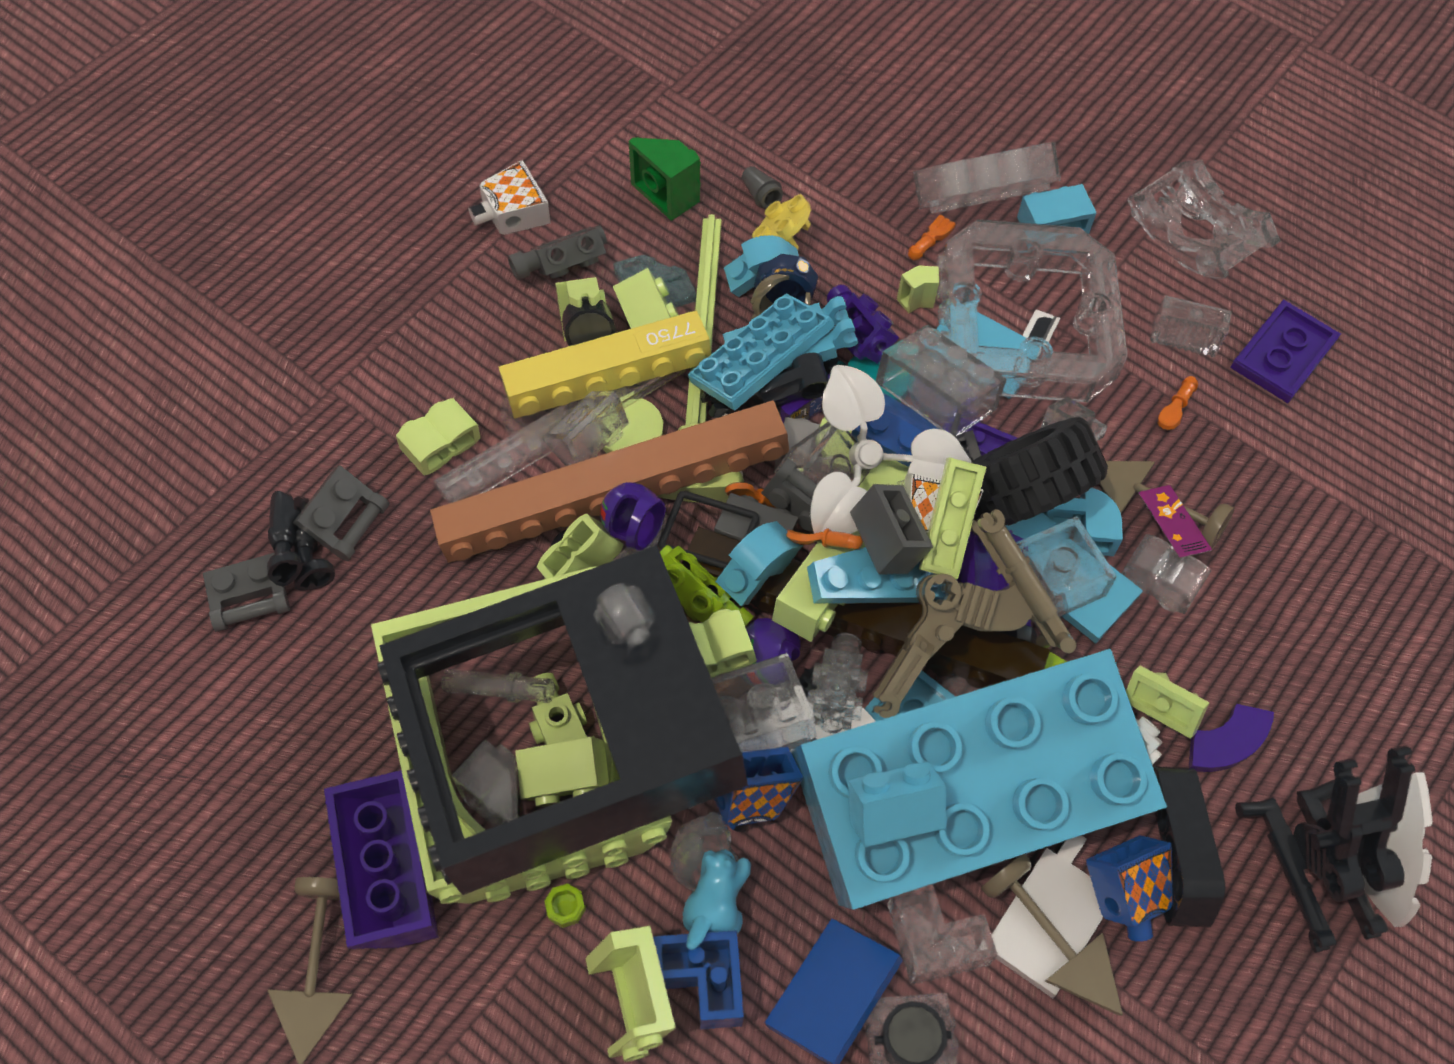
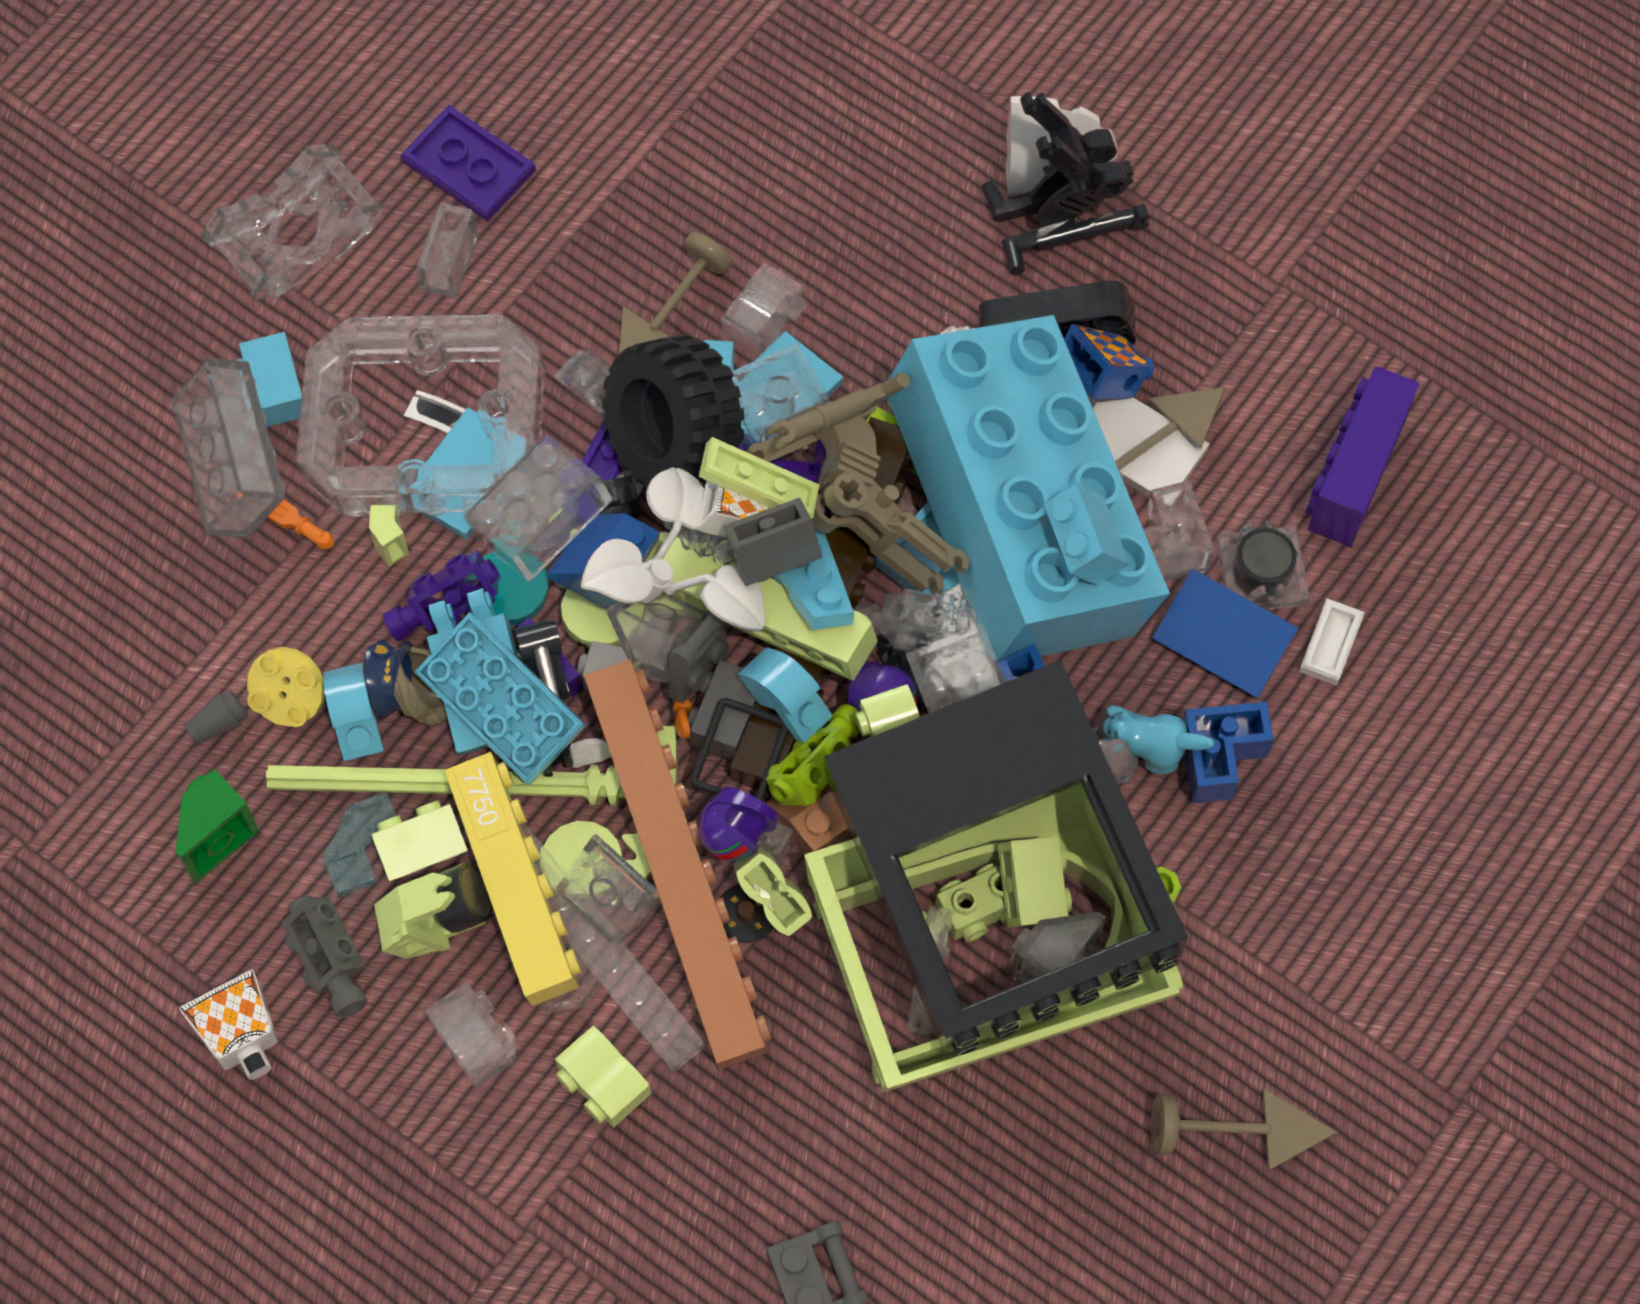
camera: 90 degrees left, 5 degrees up
black piece [267,491,335,591] -> none
dark grey plate [293,465,390,561] -> none
dark purple slope [324,770,439,949] -> none
yellowish green panel [585,926,676,1062] -> none
clear head [593,583,656,648] -> none
orange piece [786,528,863,549] -> none
yellowish green tile [1126,666,1209,739] -> none
magenta sticker [1138,485,1212,558] -> none
orange piece [1157,376,1198,430] -> none
dark purple tile [1188,704,1274,772] -> none
none -> clear brick [425,982,518,1089]

